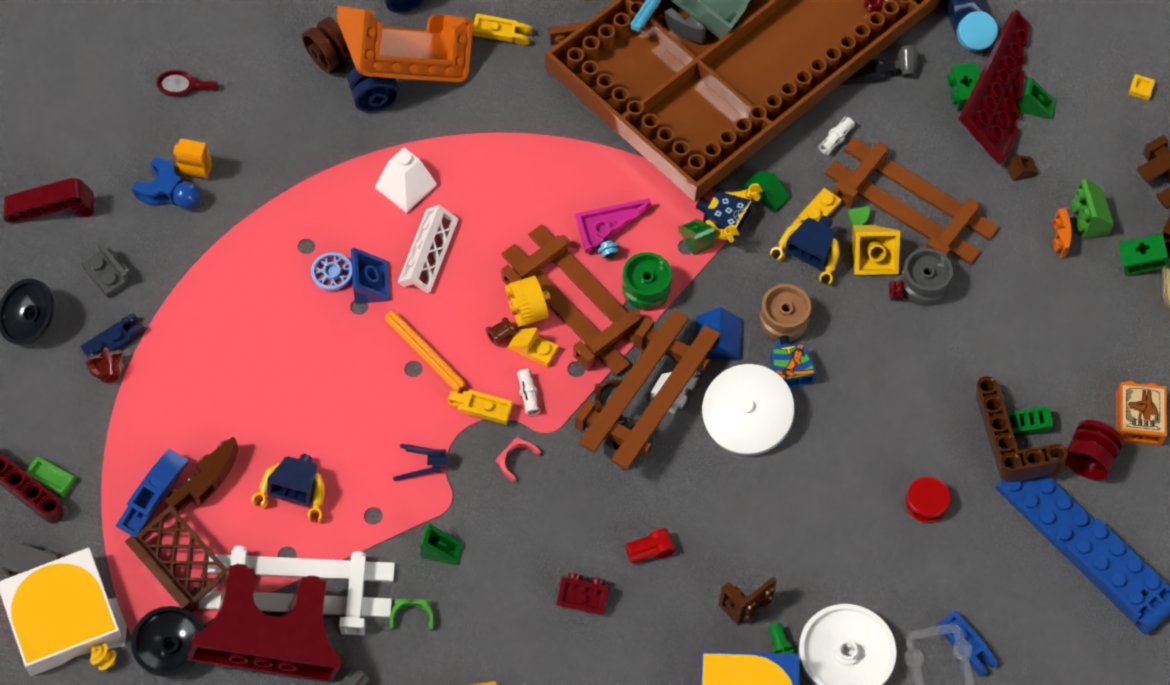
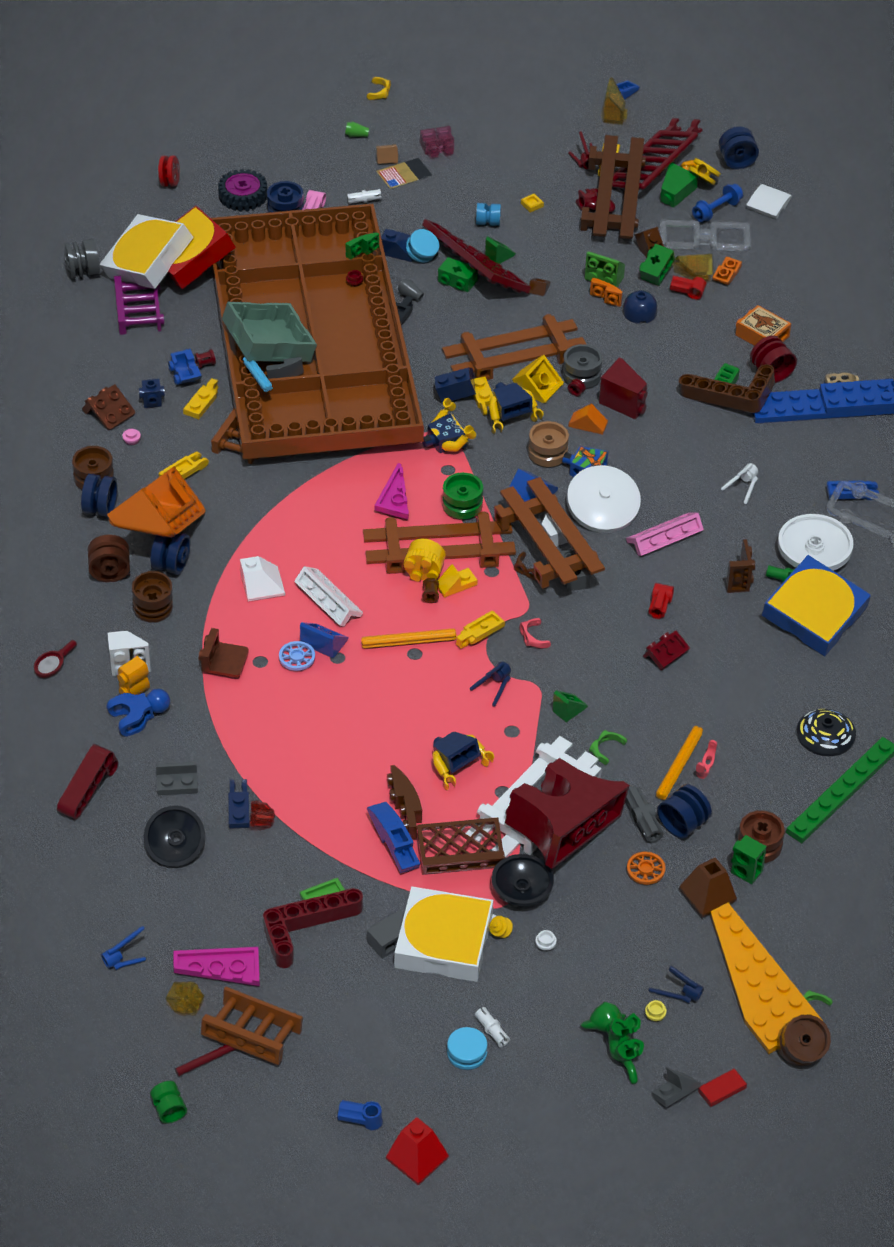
camera: 55 degrees left, 15 degrees down
white pin [517,369,540,416] -> none
medium azure plate [598,240,620,259] -> none
green slope [678,219,715,255] -> none
green slope [742,172,789,212] -> none
white pin [818,116,855,155] -> none
bright green tile [847,206,870,227] -> none
red head [905,477,951,523] -> none
none -> white slope [108,631,151,676]
none -> reddish brown wheel [132,571,173,622]
none -> copper bracket [198,628,249,678]
none -> dark blue slope [435,367,476,403]
none -> dark azure wheel [476,203,501,226]
none -> orange slope [568,403,608,435]
none -> dark red slope [599,357,648,420]
none -> dark blue cylinder [623,291,657,324]
none -> bright pink fence [626,512,704,556]
none -> red piece [670,276,707,300]
none -> white plant [721,463,758,504]
none -> tan cap [825,372,859,383]

